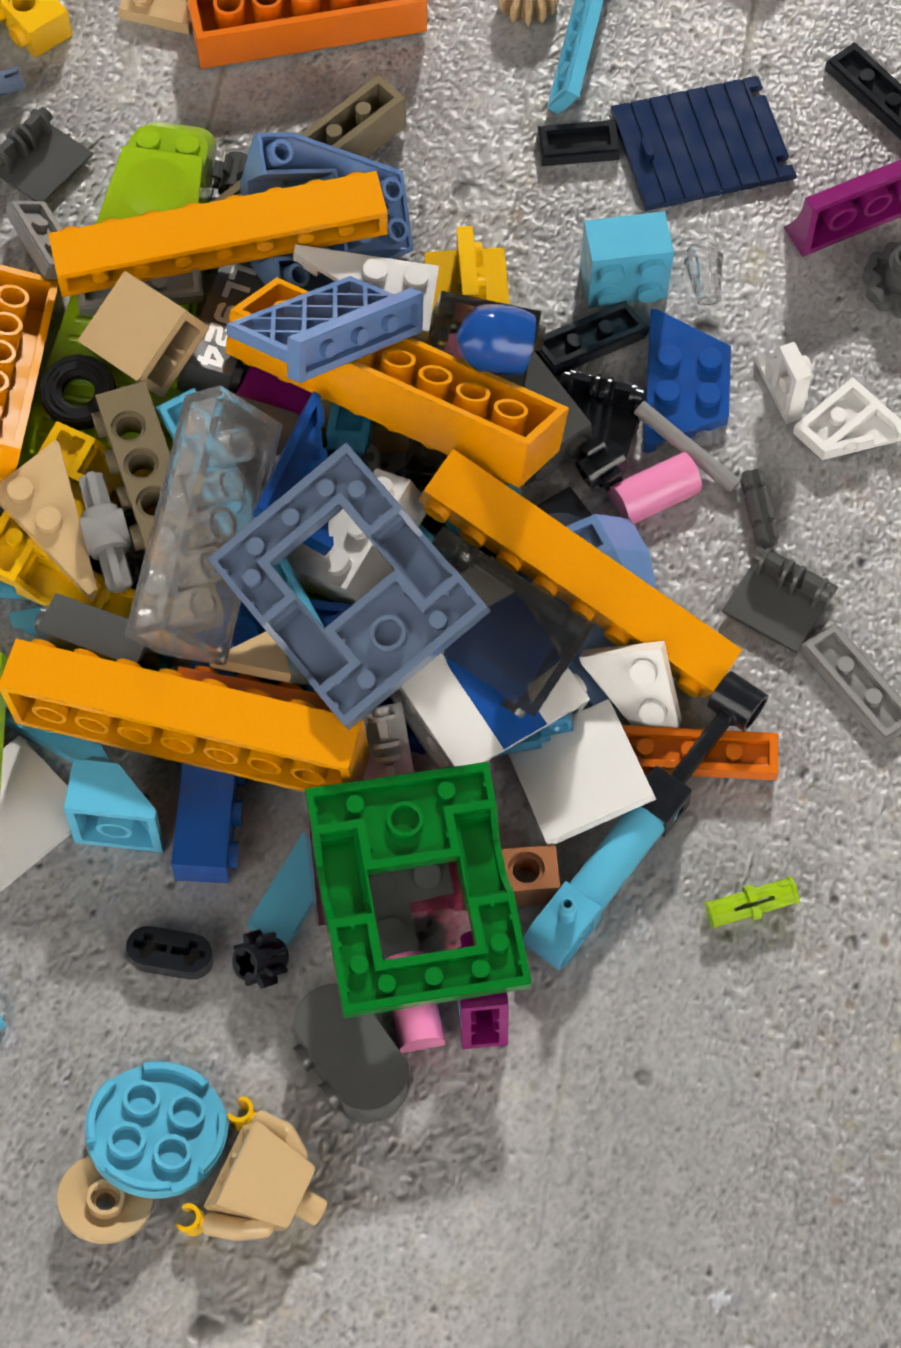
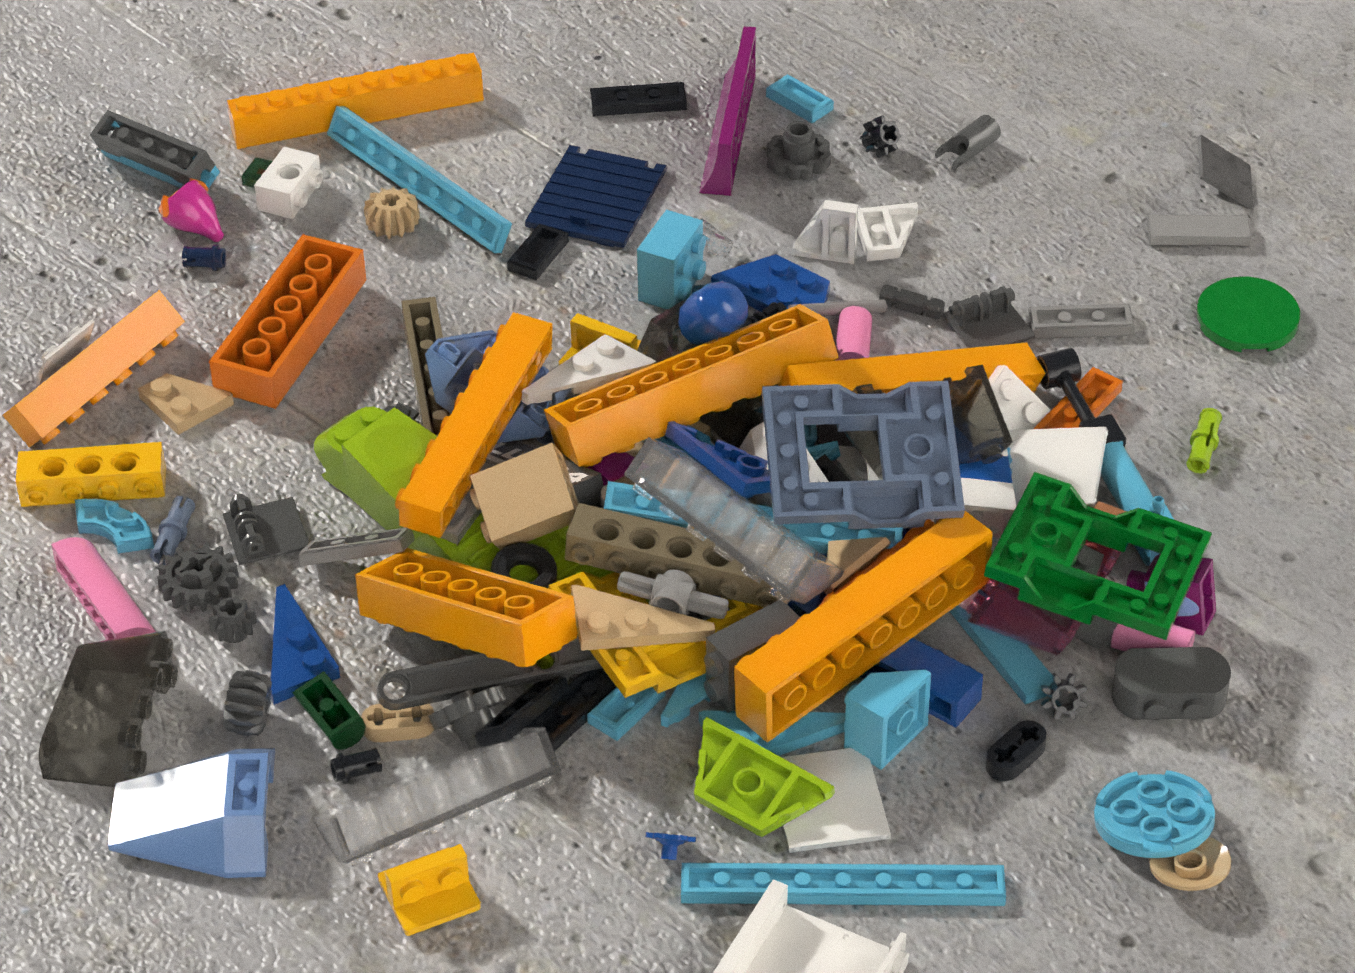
camera: 55 degrees left, 20 degrees down
tan torso [176,1096,327,1241] -> none
medium blue fence [227,276,424,383] -> none

